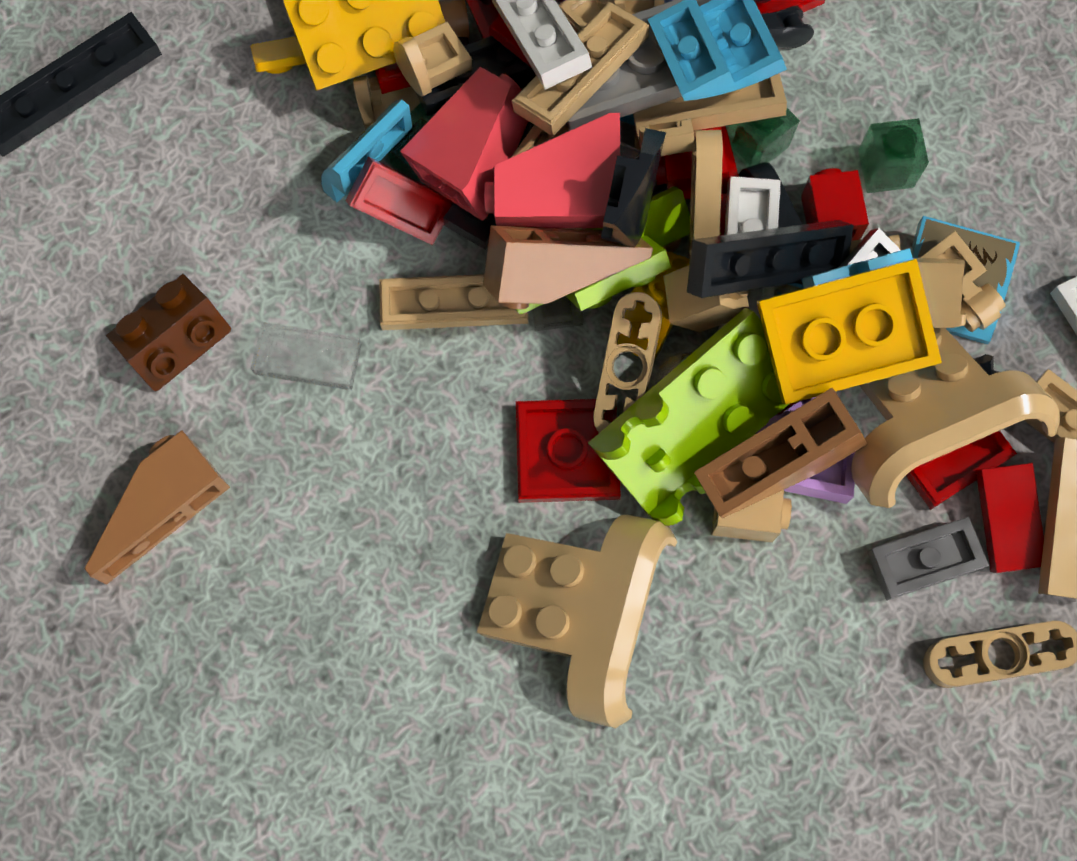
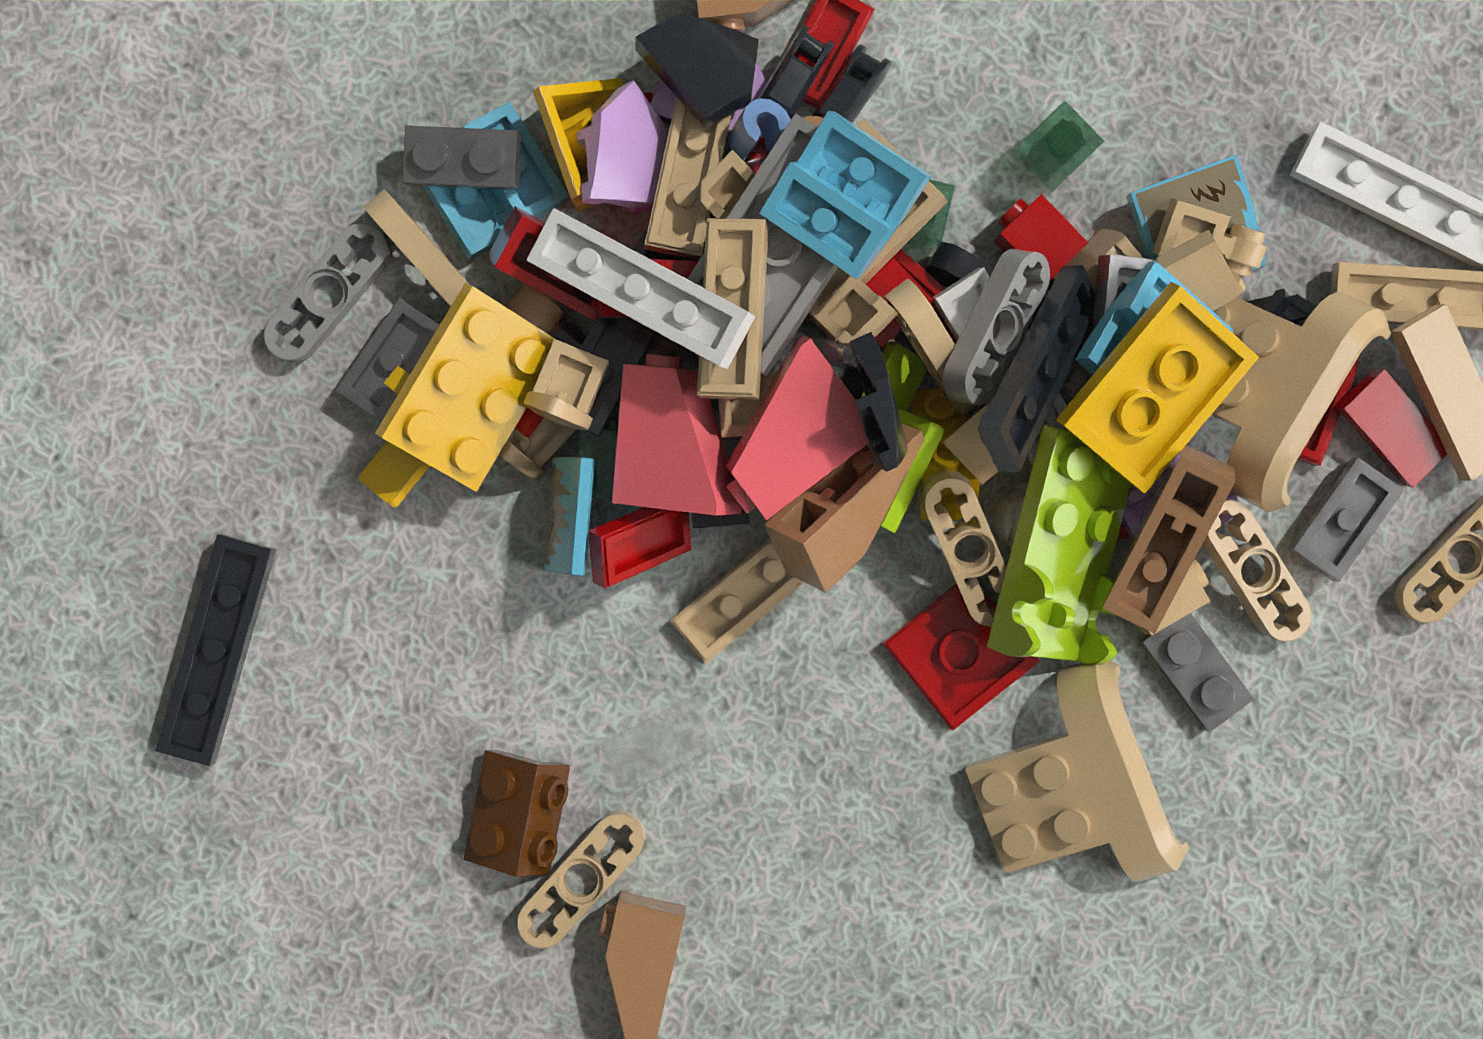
camera: 40 degrees left, 15 degrees up
none -> tan beam [517,811,645,948]
none -> light grey beam [943,249,1050,405]
none -> flat silver plate [1139,613,1254,732]
none -> tan beam [1203,499,1311,641]

